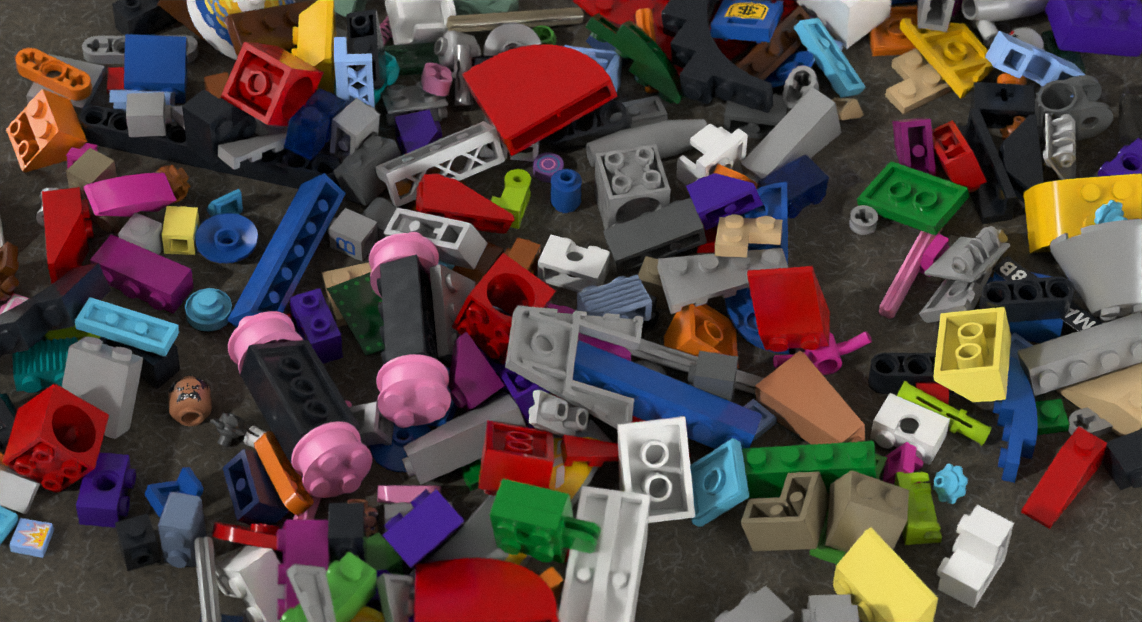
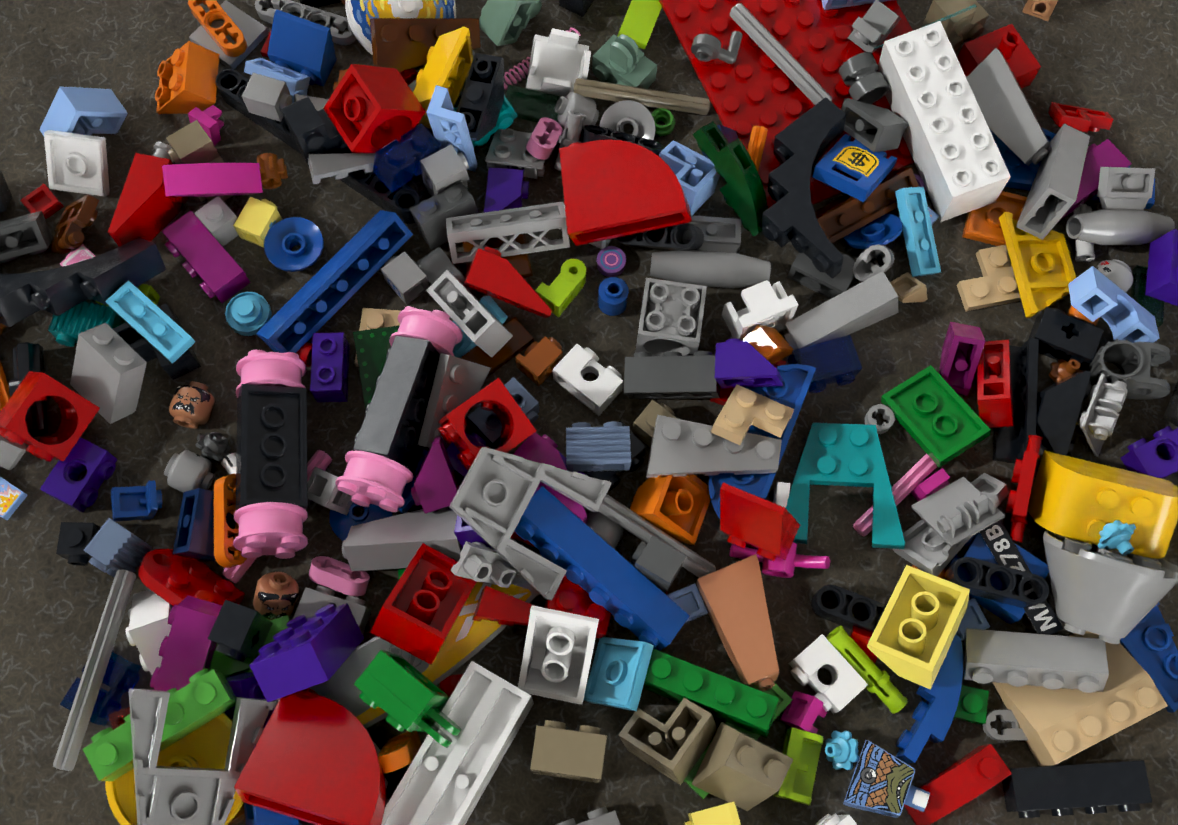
camera: 20 degrees right, 20 degrees up
dark azure slope [206,189,243,217] -> none
none -> light grey head [164,450,215,493]
none -> dark tan brick [530,720,607,783]
none -> teal wing [786,423,905,549]
none -> torso [843,740,930,818]
none -> red plate [1006,435,1042,543]

